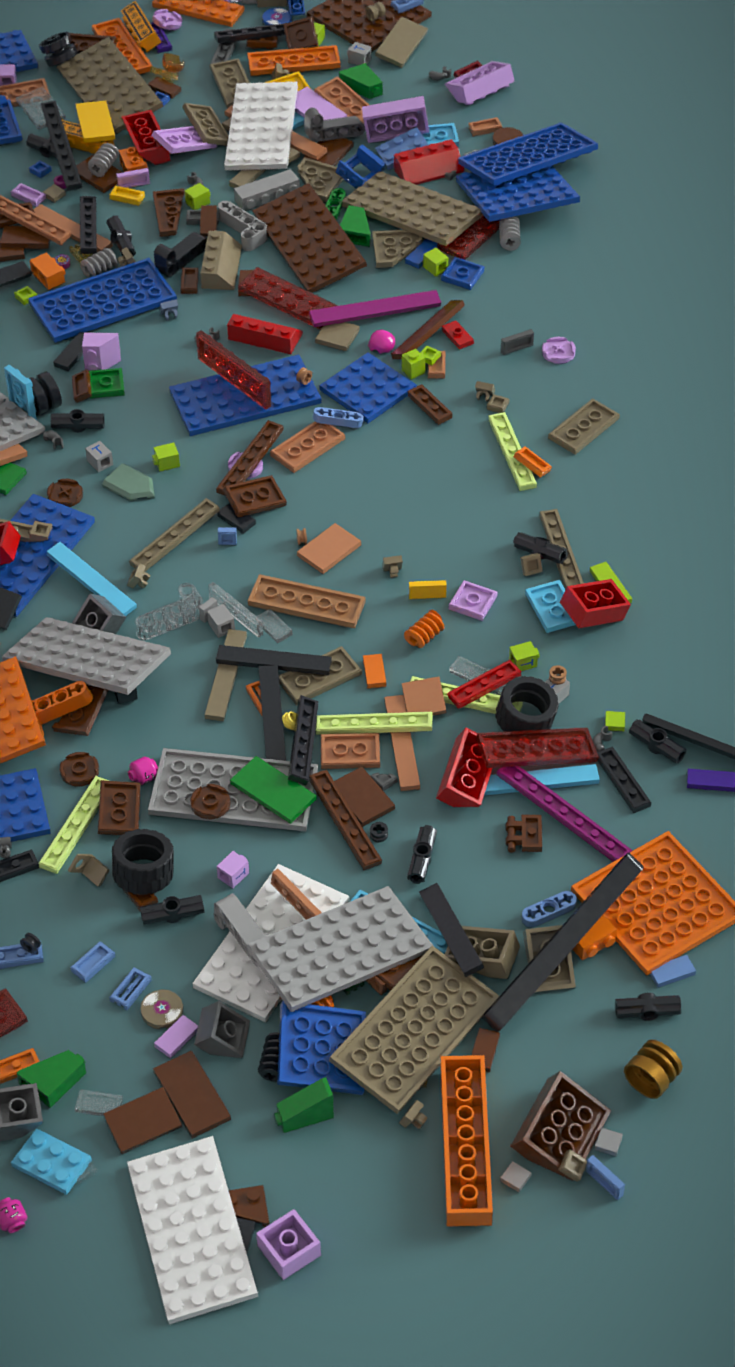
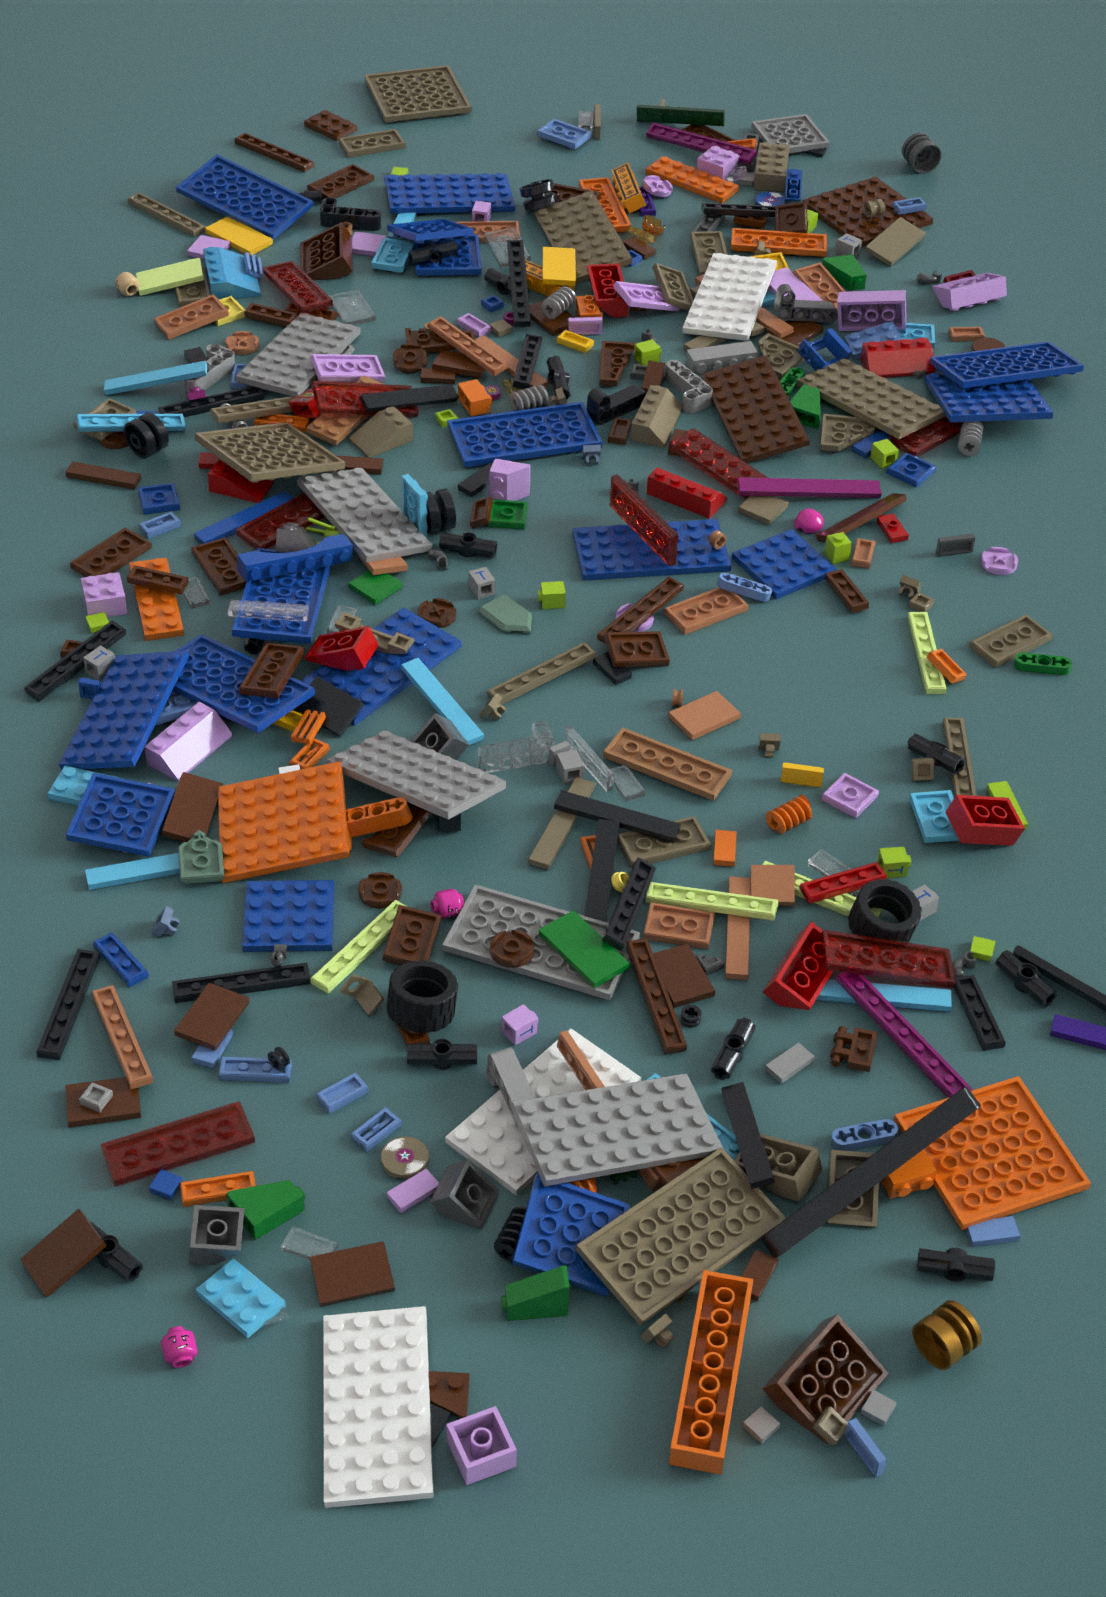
camera: 10 degrees right, 5 degrees down
reddish brown tile [153,1050,231,1139] -> none
medium blue tile [218,527,237,545] -> none
lime tile [420,346,441,365] -> none
medium nougat bush [549,665,567,685] -> none
none -> light grey tile [765,1042,815,1084]
none -> green beam [1014,652,1072,675]

